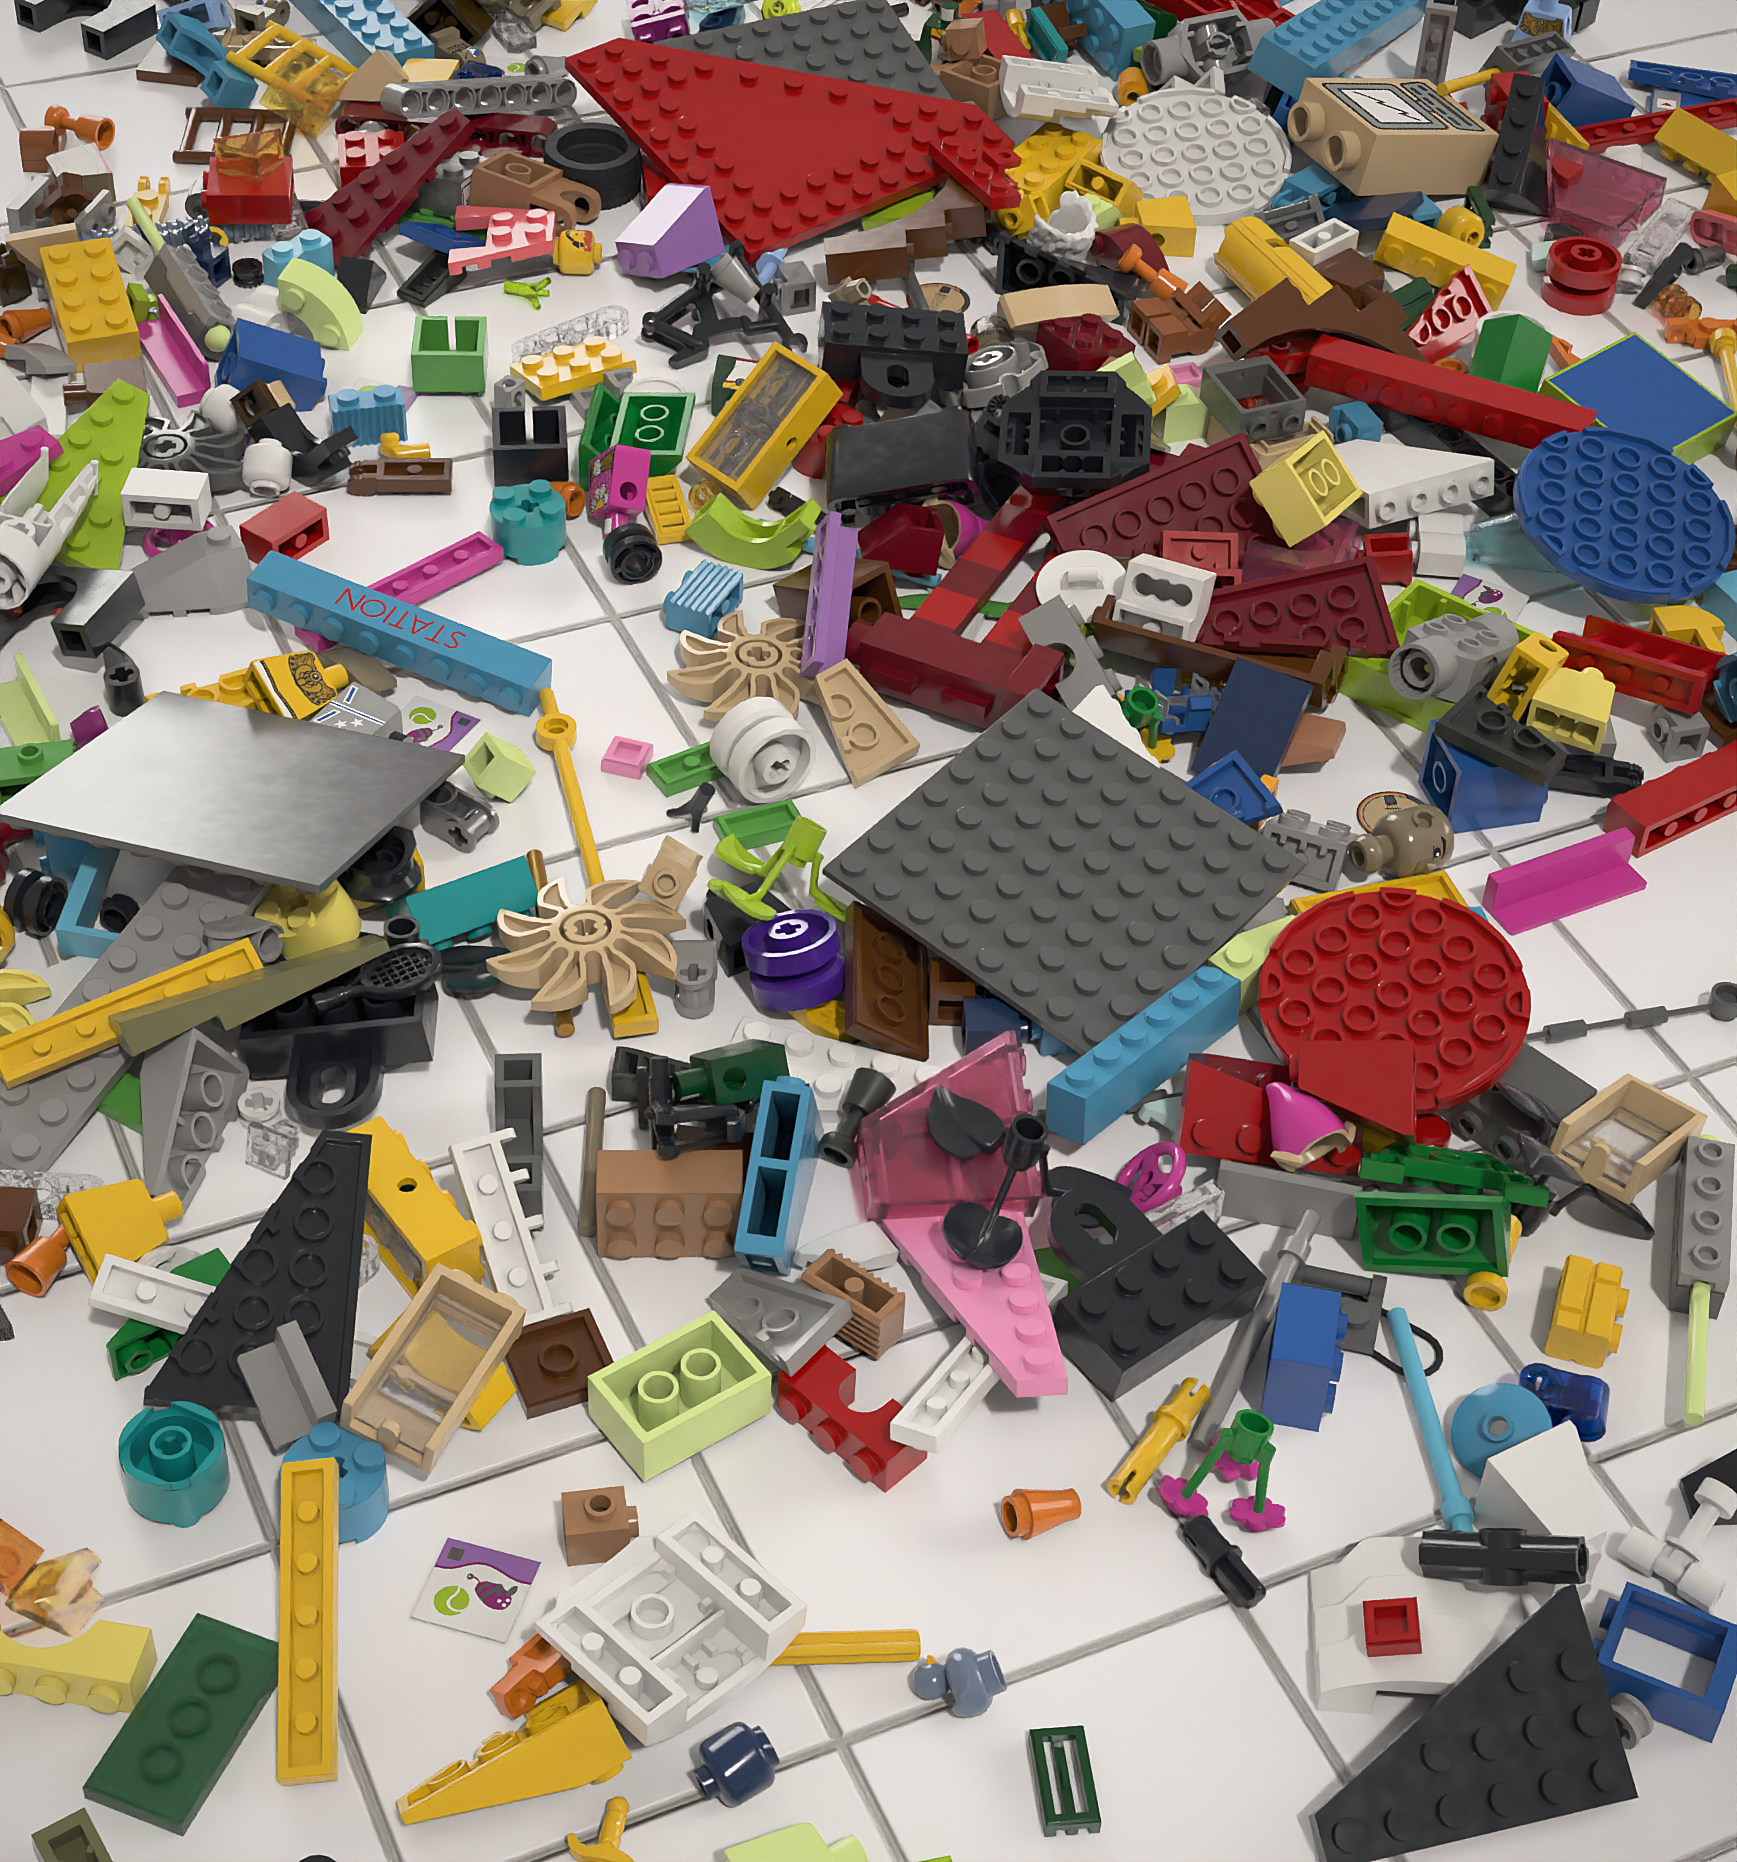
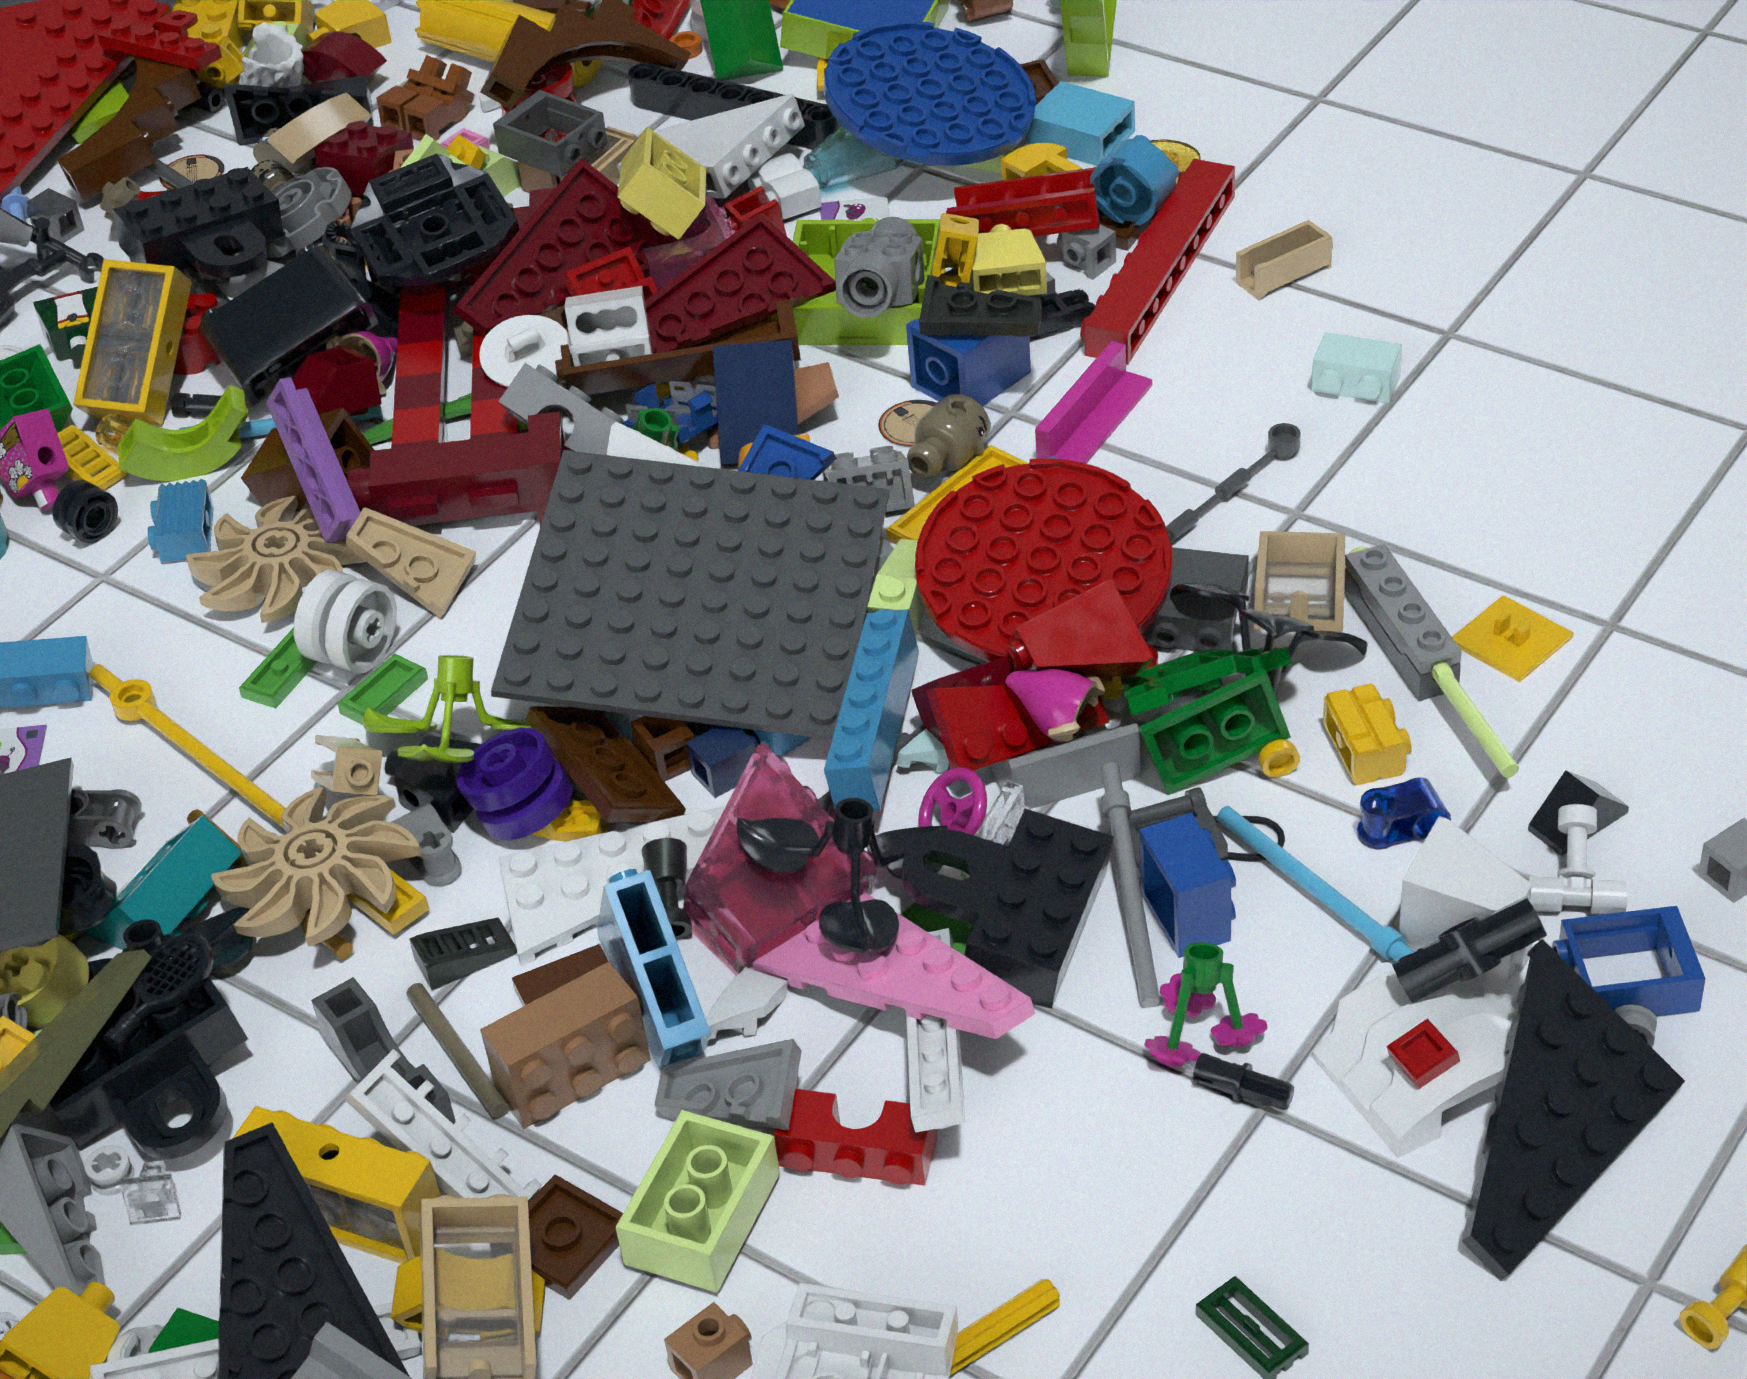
camera: 25 degrees left, 0 degrees up
yellowish green brick [463,731,537,803] -> none
bright pink tile [601,736,654,780] -> none
black piece [636,1055,810,1156] -> none
black bar [666,782,715,833] -> none
dark green torso [672,1039,790,1106] -> none
medium nougat brick [800,1249,906,1359] -> none
sand blue animal [913,1647,1007,1717] -> none
orange cone [1000,1488,1081,1540] -> none
yellow pin [1107,1377,1211,1504] -> none
orange piece [1115,243,1189,302] -> none
red brick [1304,334,1598,450] -> none
dark azure brick [1328,401,1383,444] -> none
dark azure dish [1451,1383,1553,1479] -> none

